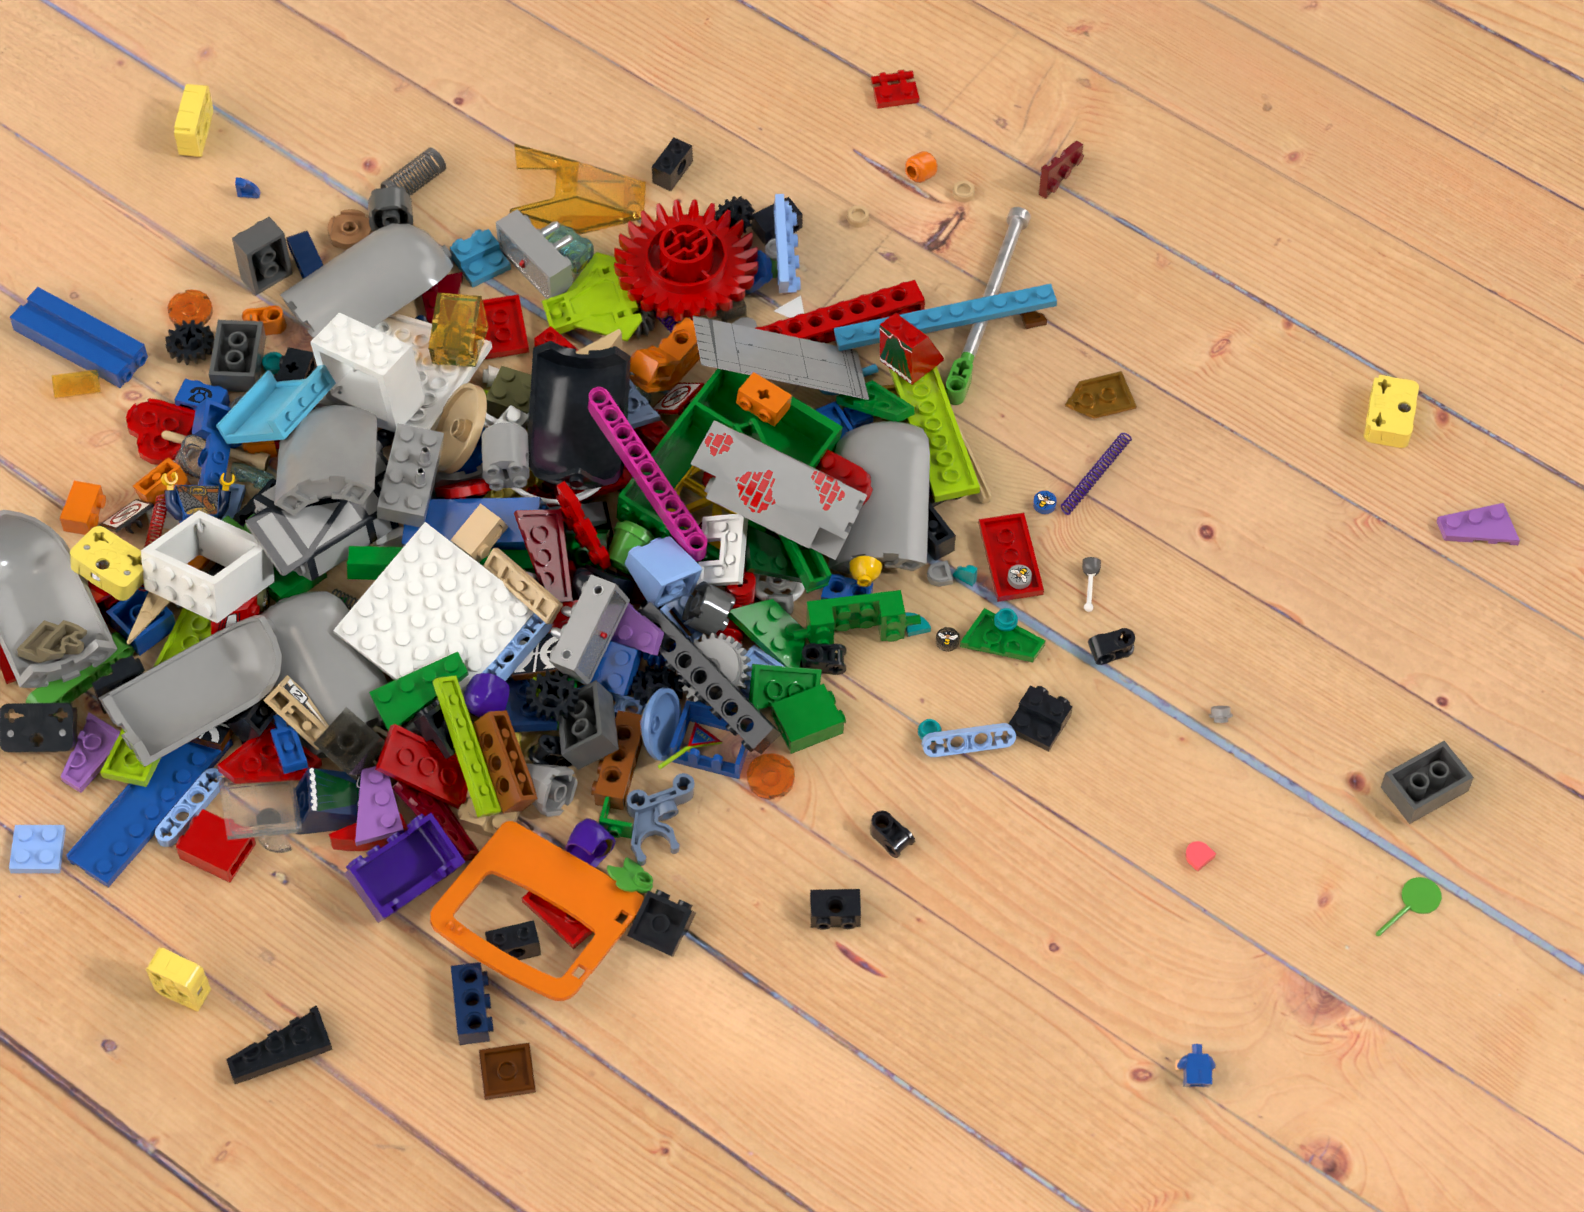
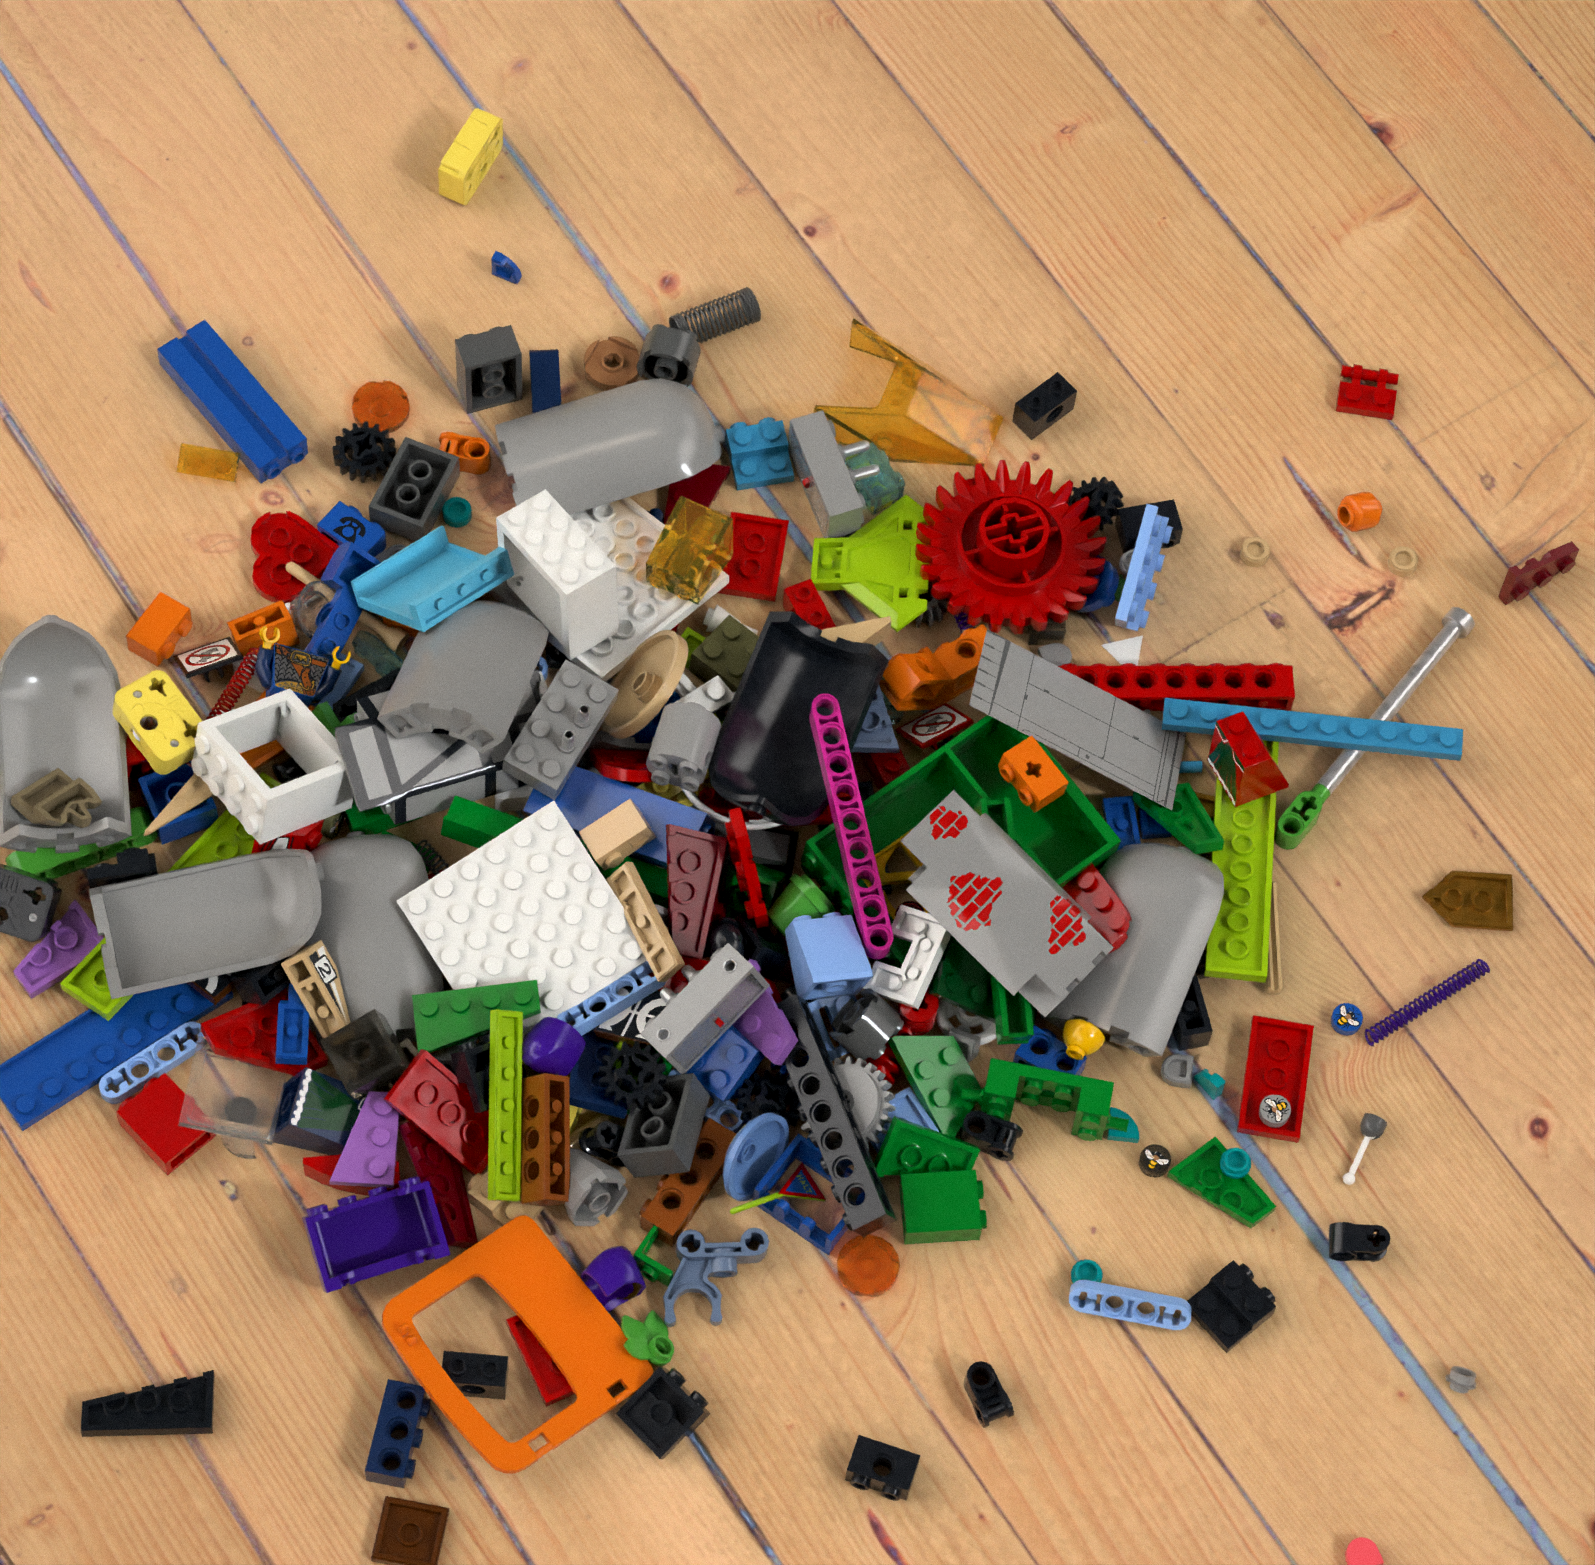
camera: 15 degrees right, 5 degrees up
light yellow axle [146,947,211,1011] -> none
black brick [274,347,316,382] -> none
reddish brown tile [1020,311,1047,329] -> none

